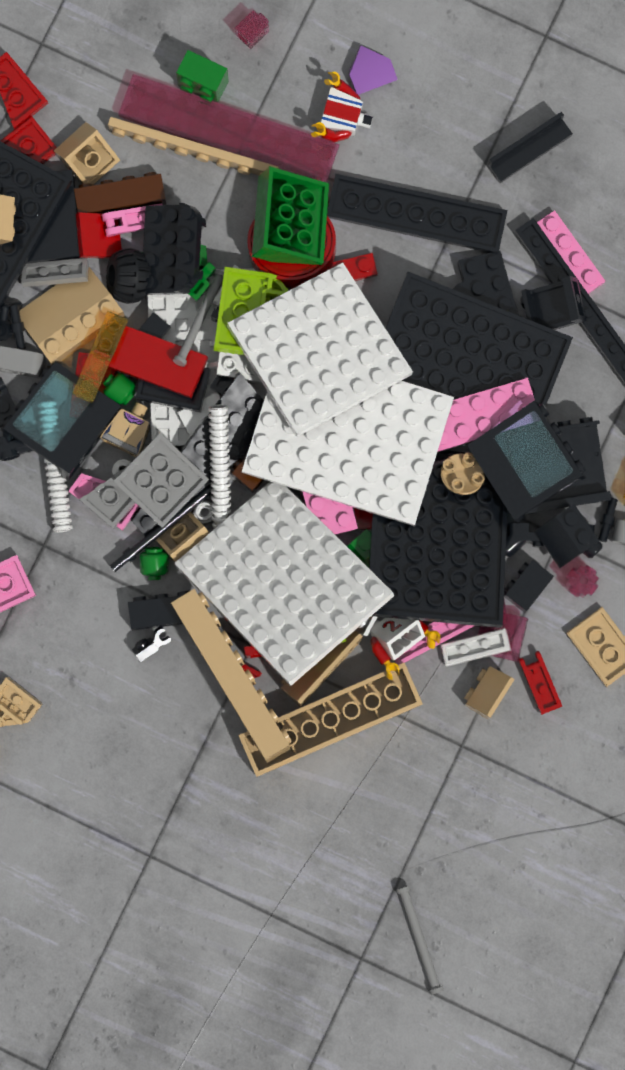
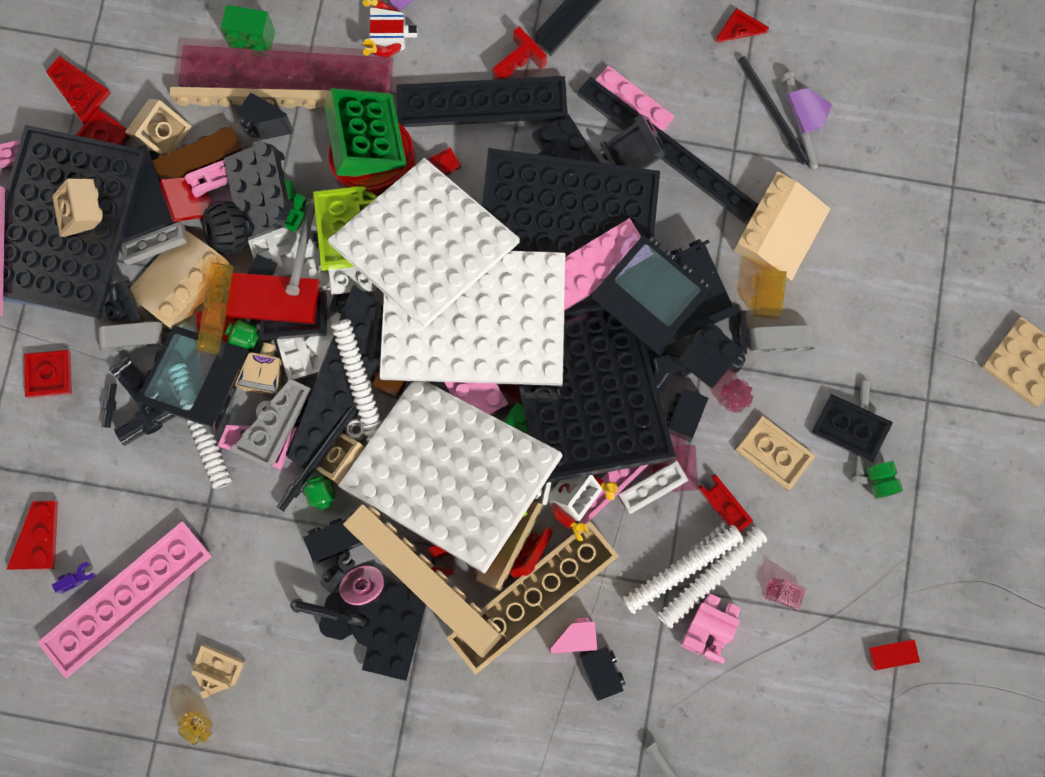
camera: 15 degrees left, 5 degrees down
light grey plate [113,433,209,528] -> none
tan dish [440,453,485,495] -> none
tan slope [464,666,515,720] -> none
none -> black slope [236,92,294,140]
none -> black plate [290,579,426,681]
none -> bright pink dish [339,566,384,605]
none -> red bracket [492,26,547,79]
none -> red hinge [509,528,552,578]
none -> bright pink slope [550,618,597,653]
none -> black brick [580,647,626,701]
none -> white piece [623,525,744,614]
none -> white piece [658,526,767,629]
none -> bright pink hips [680,594,740,665]
none -> clear pink bracket [765,578,806,610]

